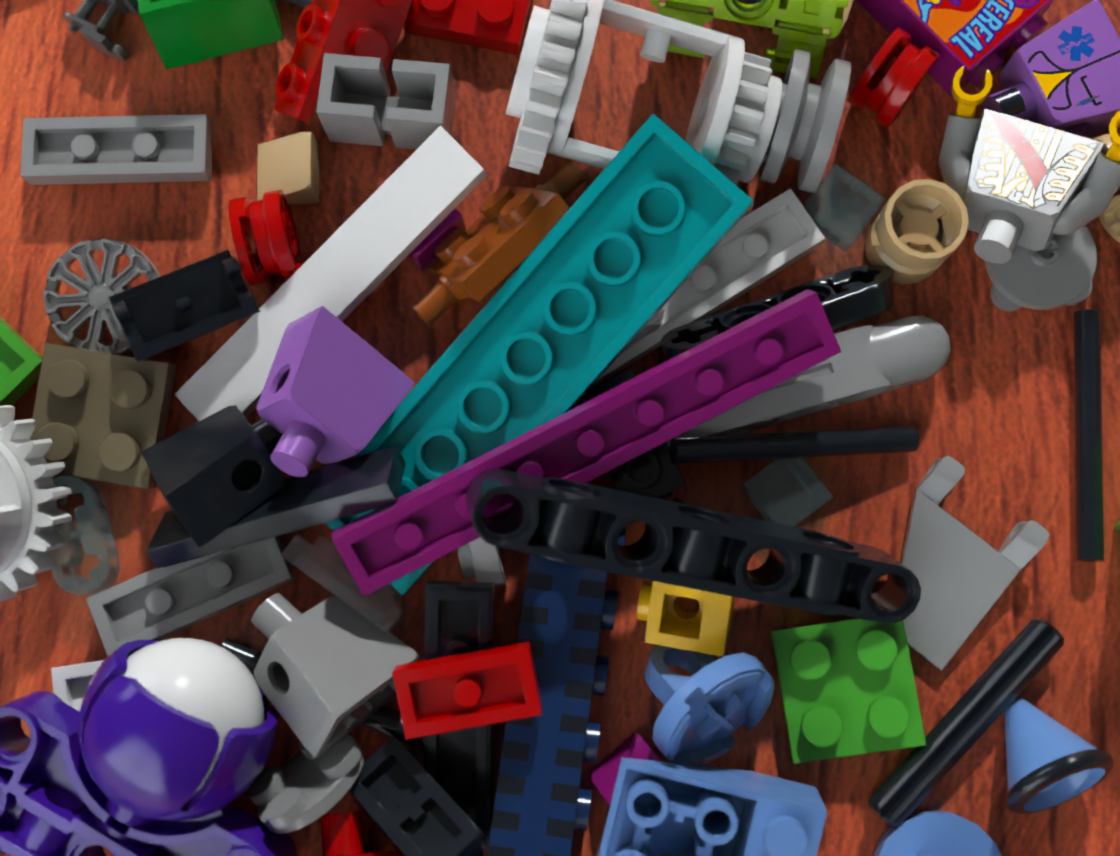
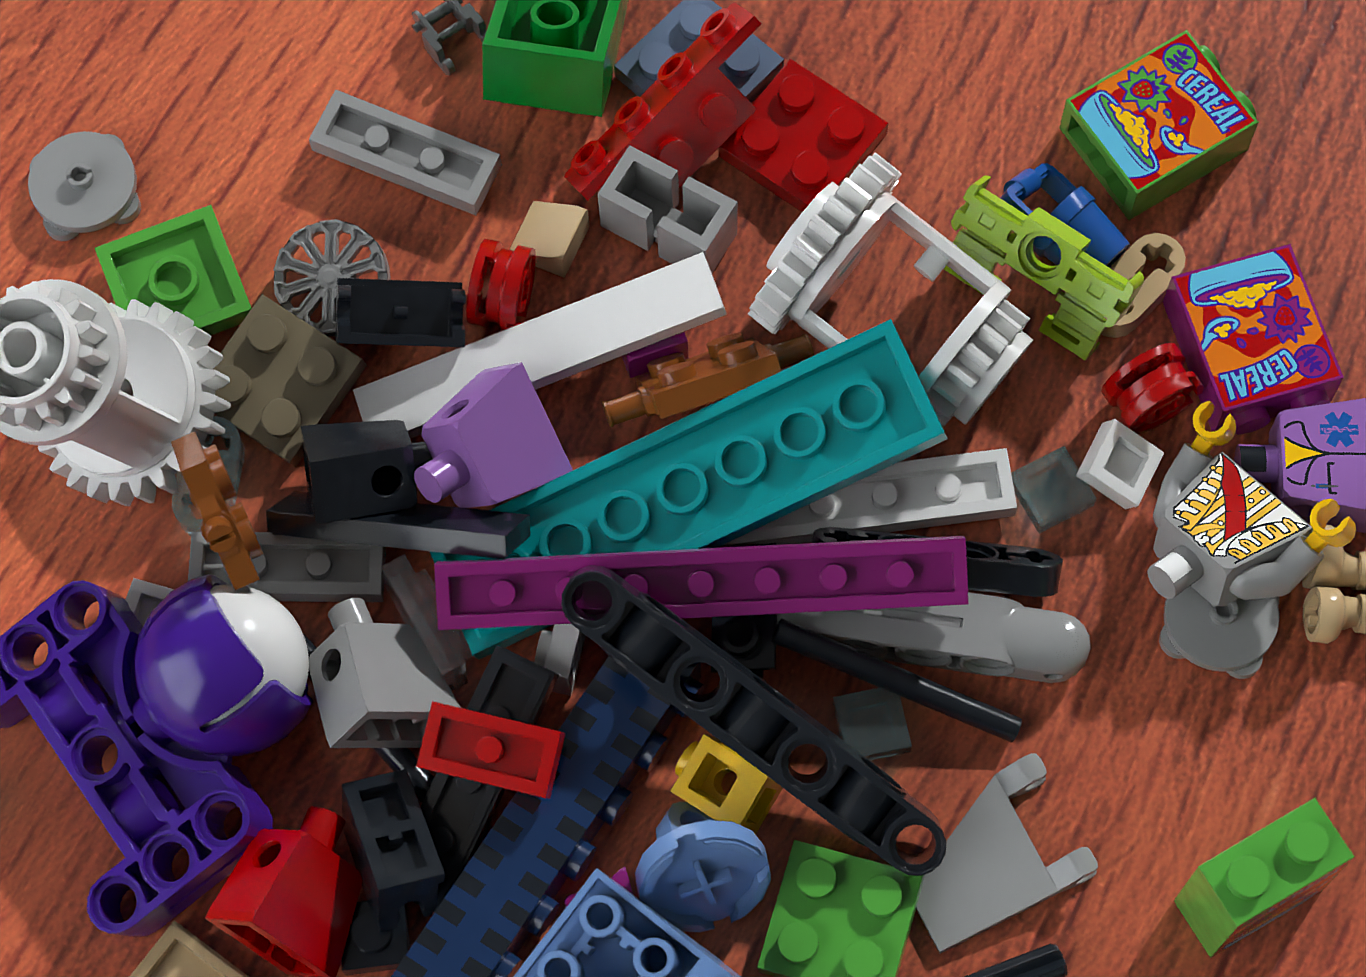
camera: 25 degrees right, 10 degrees down
light grey piece [246,734,364,834] -> none
light grey wheel [759,49,851,193] -> none
tan wheel [865,179,969,285] -> none
black piece [1074,310,1104,562] -> none
none -> dark orange plate [171,431,264,590]
none -> white plate [1076,419,1164,509]

